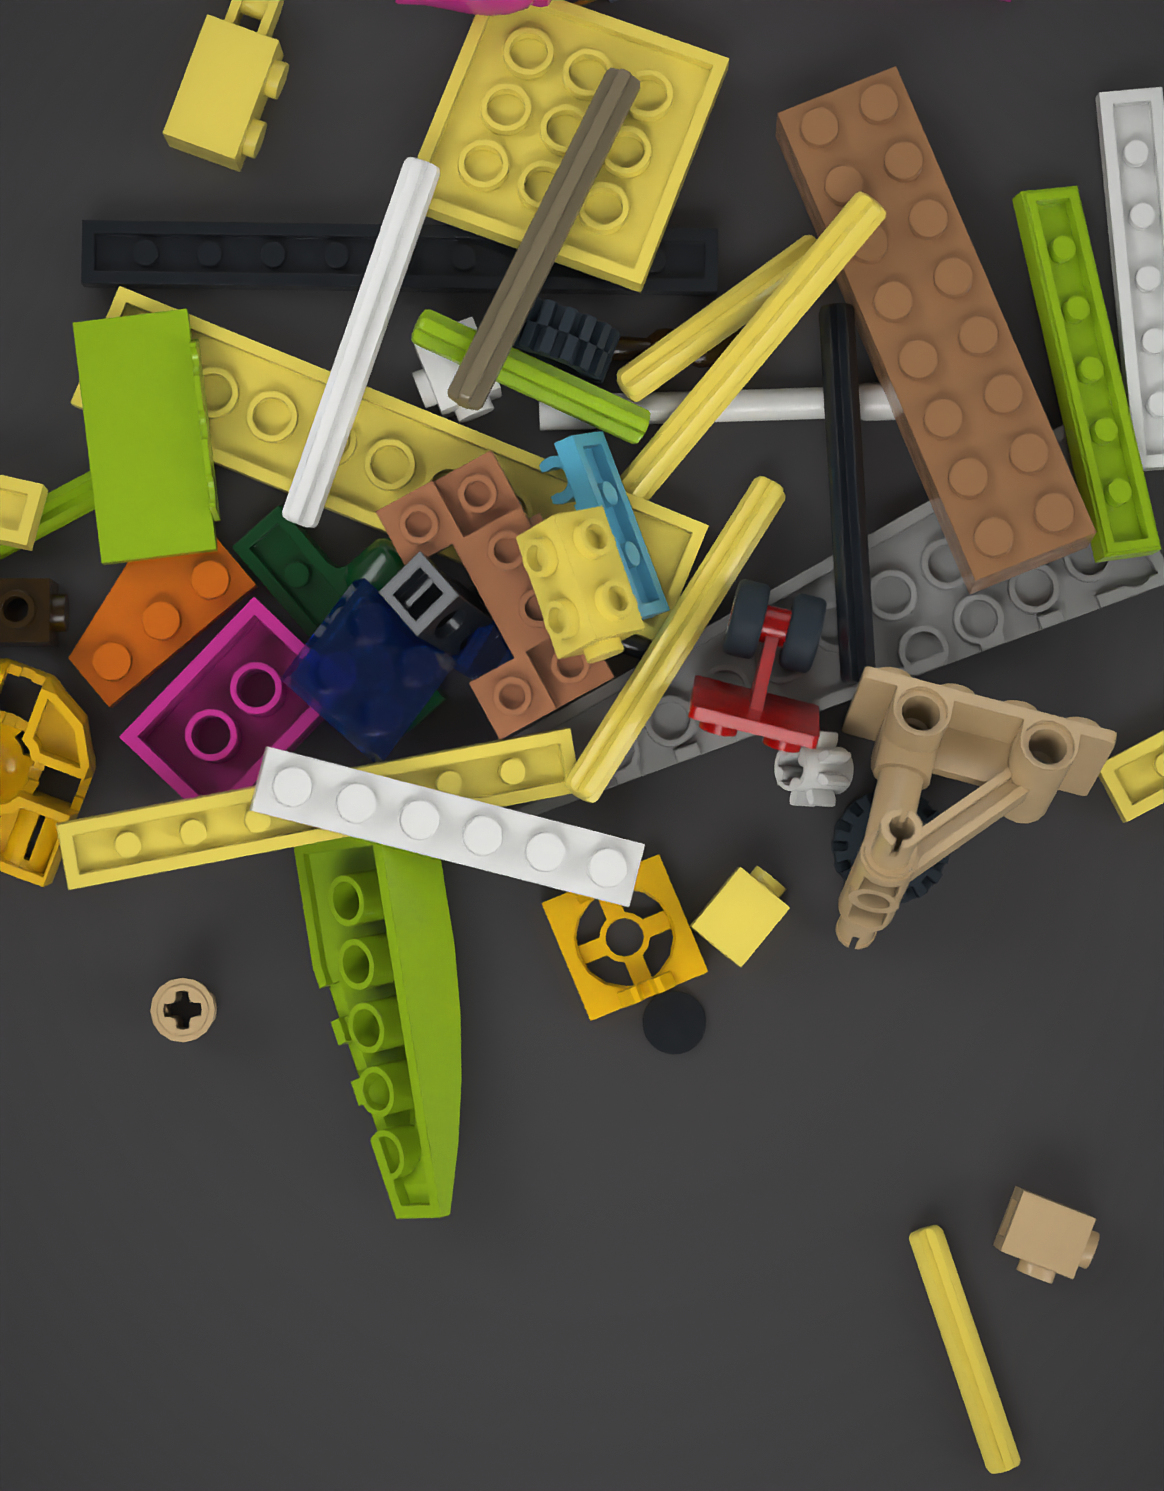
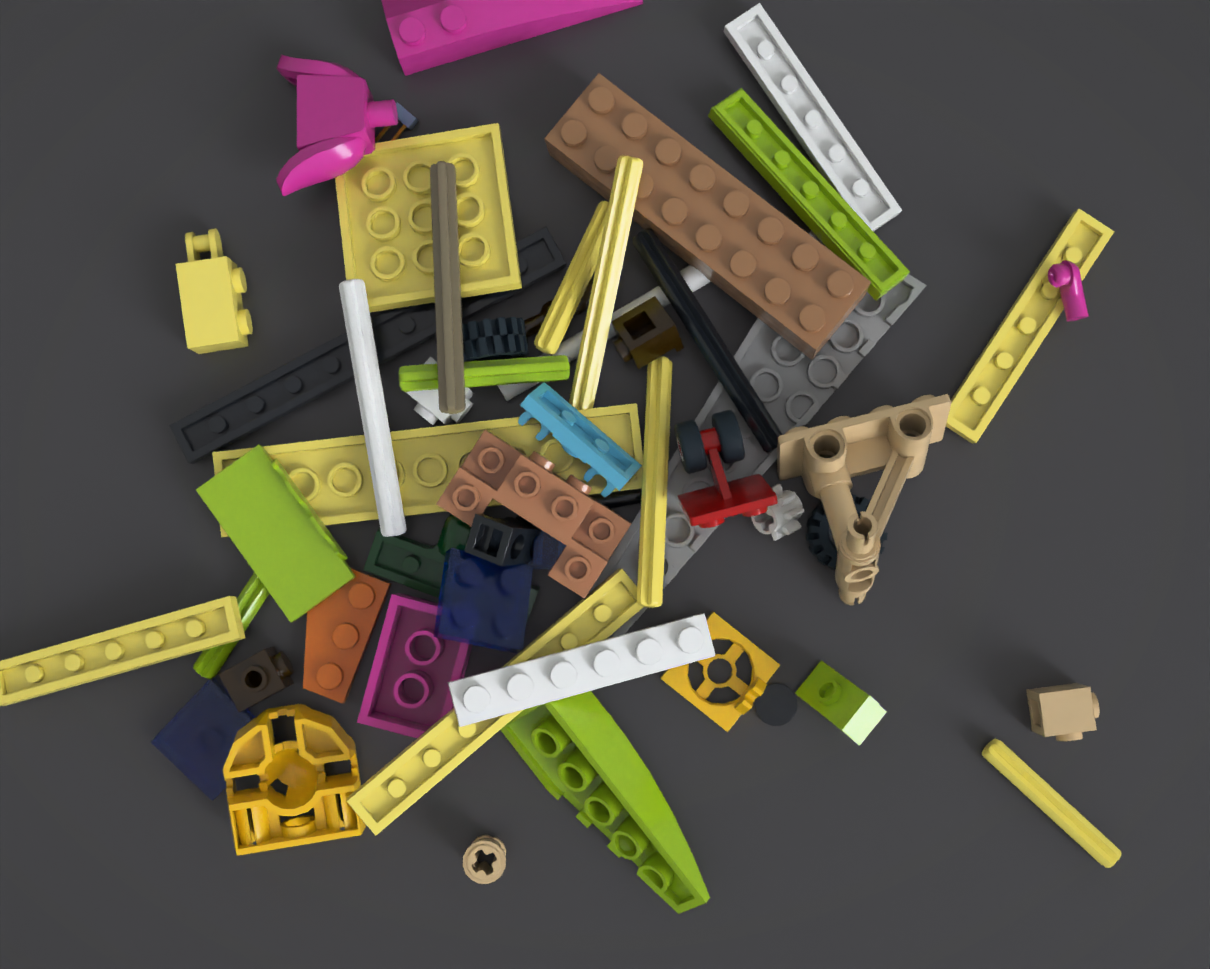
camera: 25 degrees left, 0 degrees up
light yellow brick [516,506,645,663] -> none
light yellow brick [690,866,790,967] -> none
none -> dark brown brick [611,296,684,369]
none -> lime brick [795,660,886,746]

